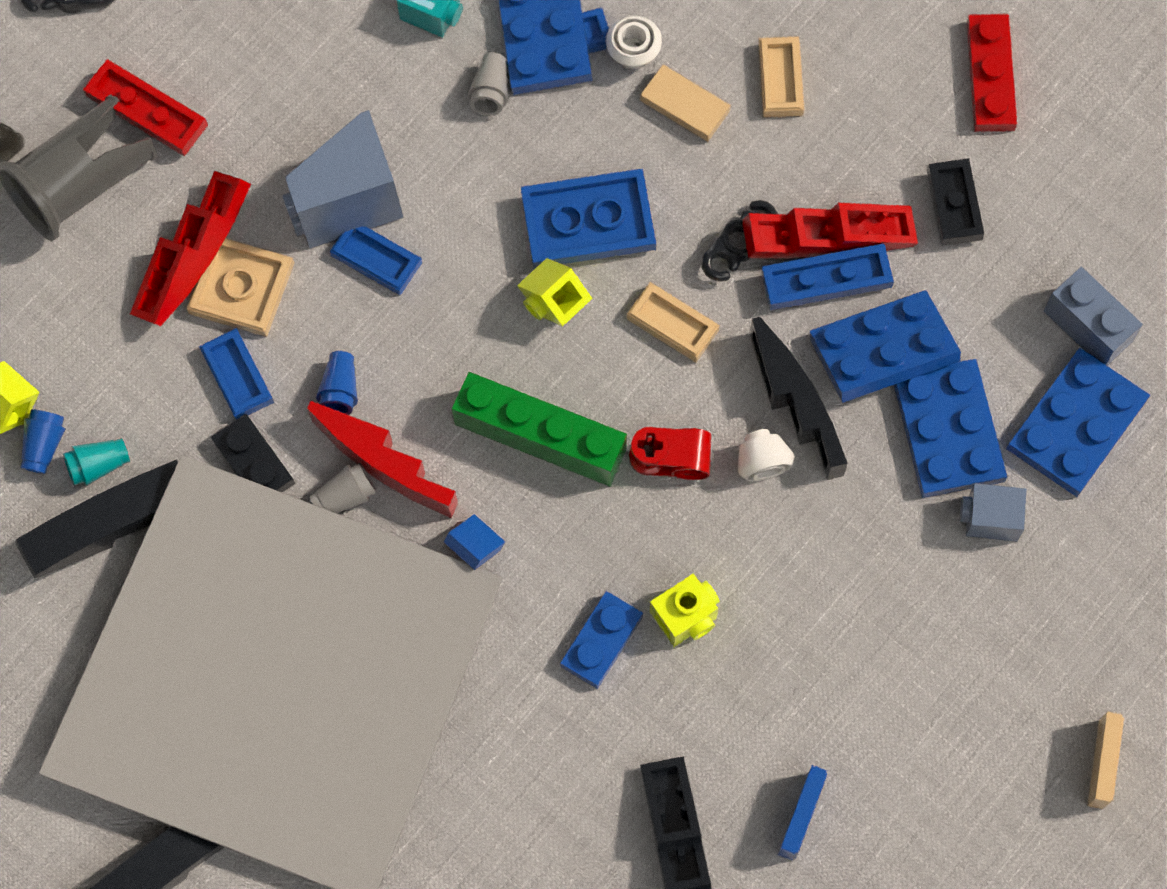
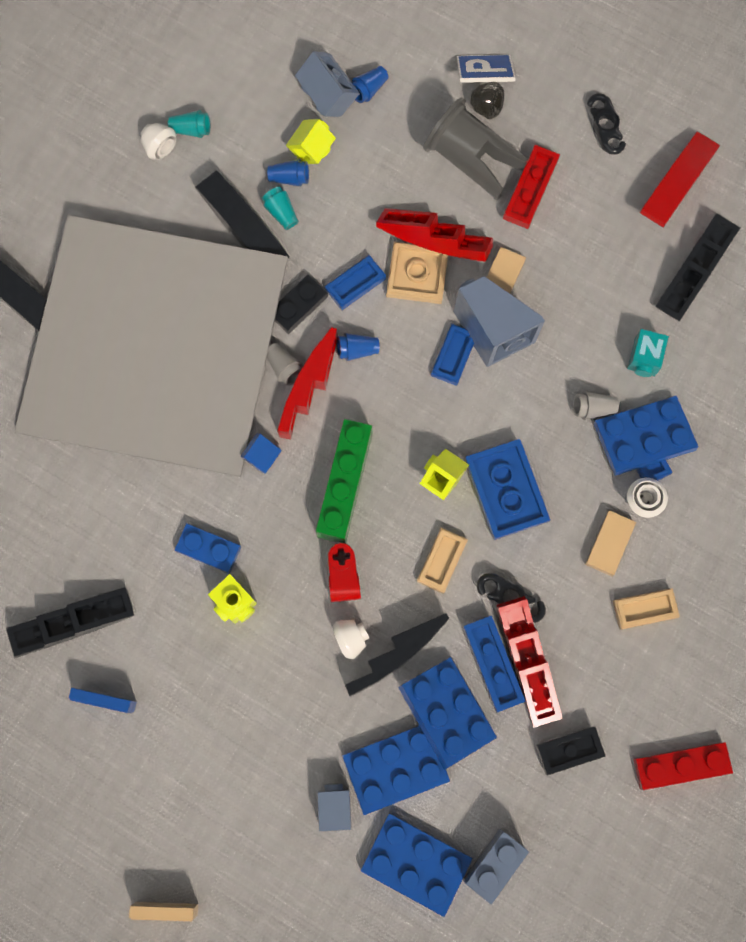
camera: 80 degrees right, 5 degrees up
none -> tan tile [487,247,526,294]

